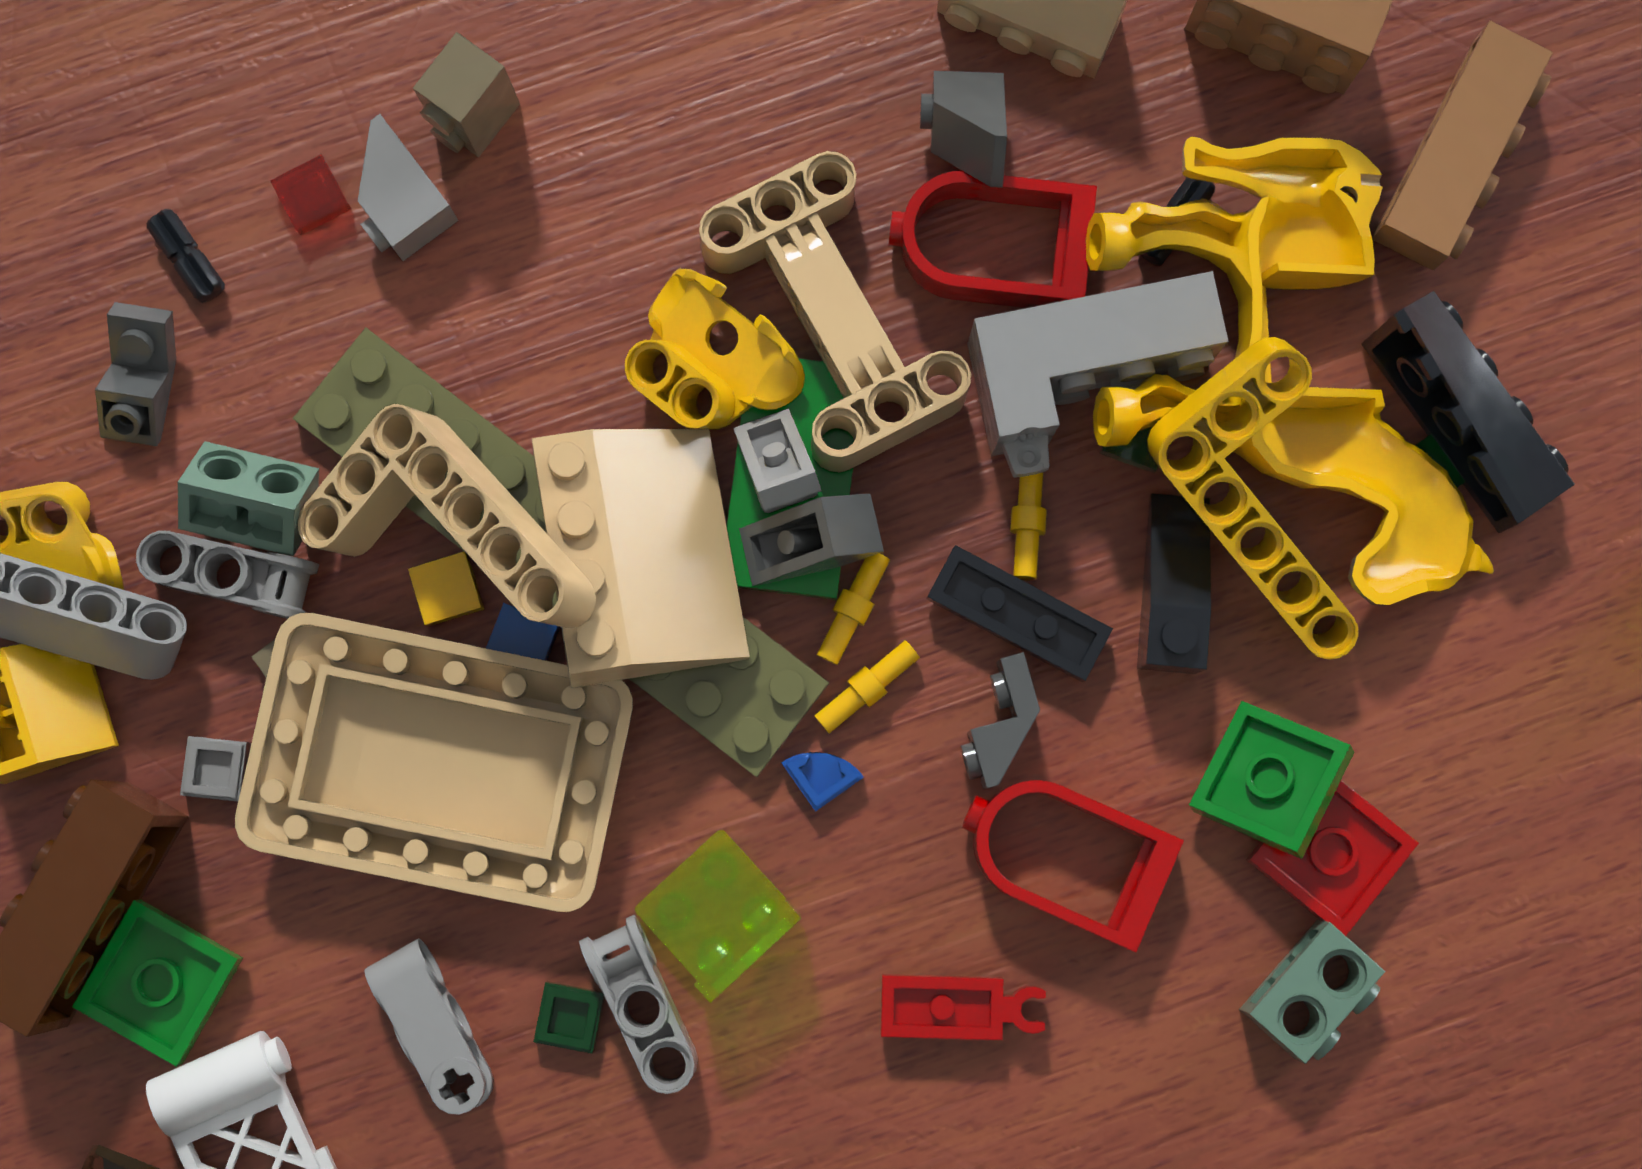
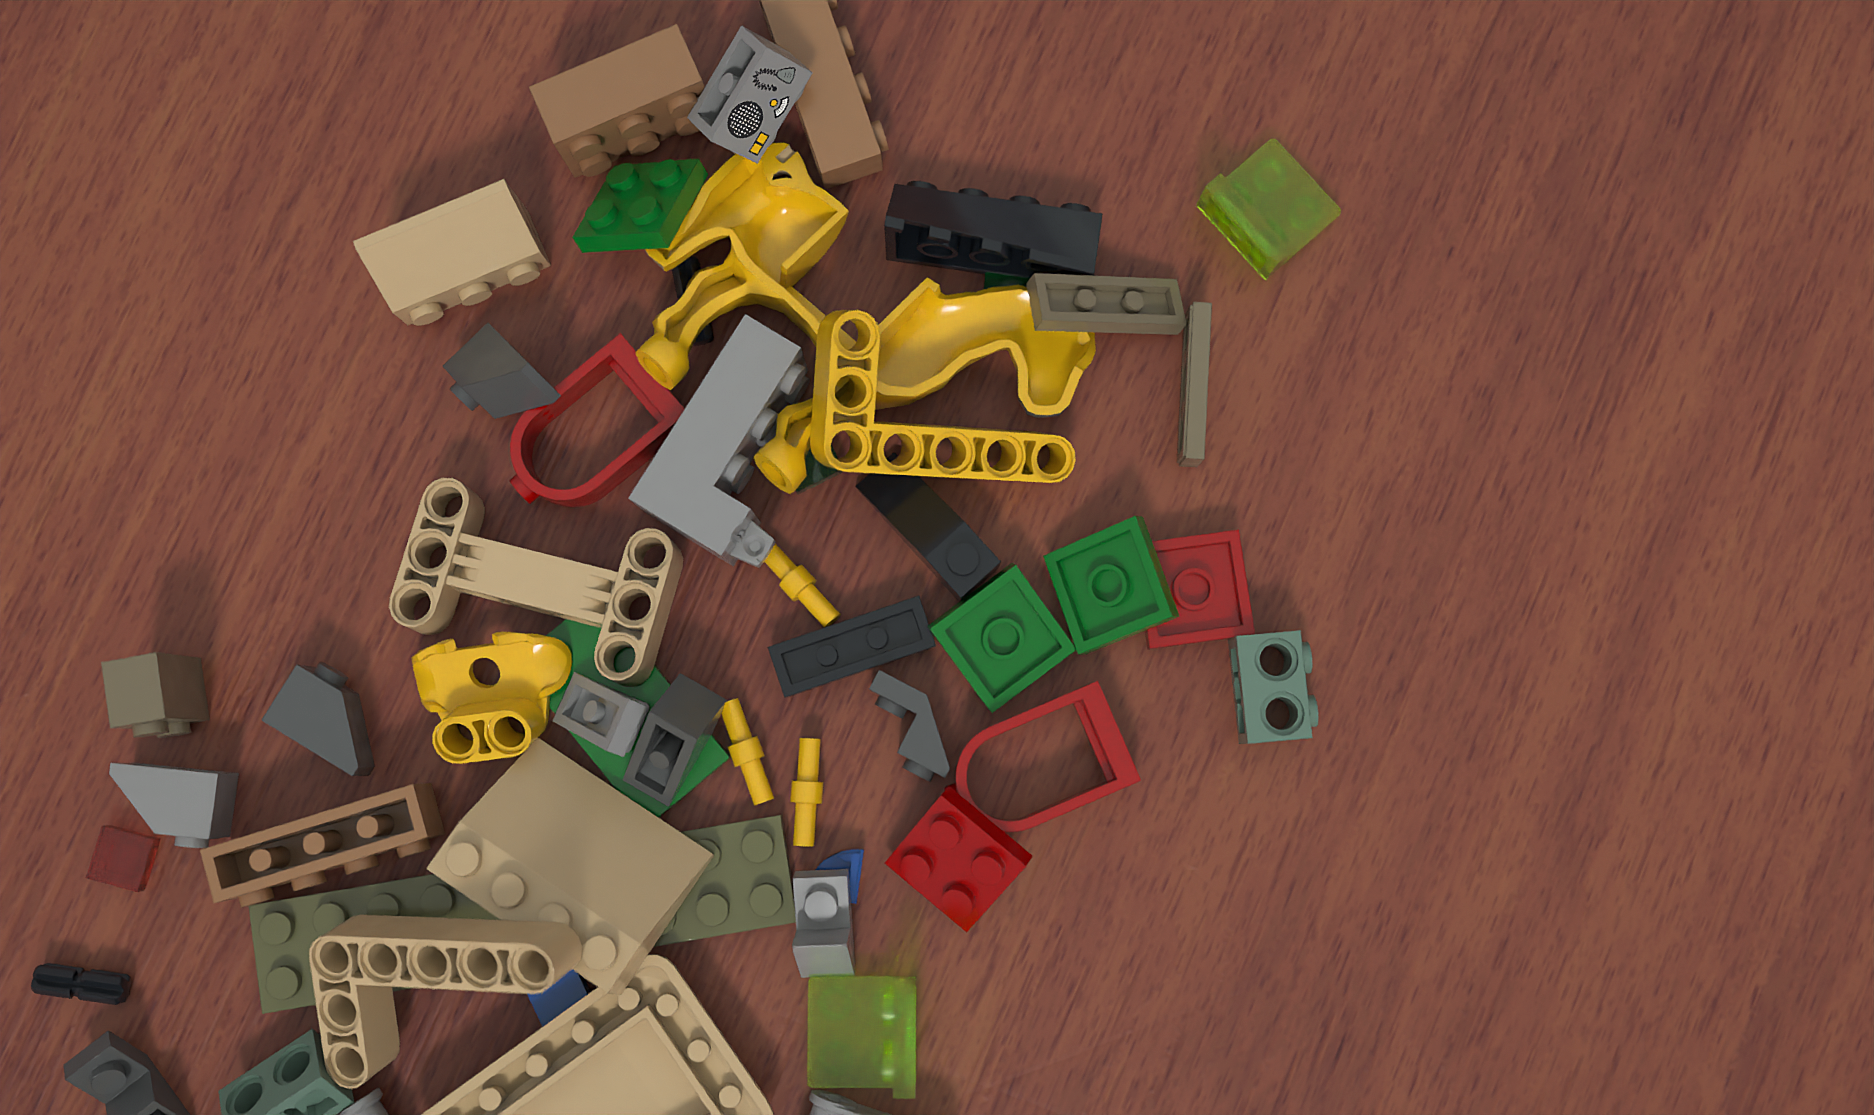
camera: 50 degrees left, 0 degrees up
yellow tile [408,551,484,627] -> none
red plate [880,974,1046,1040] -> none
none -> medium nougat brick [200,783,445,908]
none -> dark grey slope [262,662,375,776]
none -> green plate [572,158,708,253]
none -> light grey brick [687,25,813,164]
none -> light grey slope [792,869,856,978]
none -> red plate [884,786,1033,932]
none -> green plate [927,563,1076,713]
none -> dark tan plate [1026,273,1187,335]
none -> dark tan tile [1177,302,1212,468]

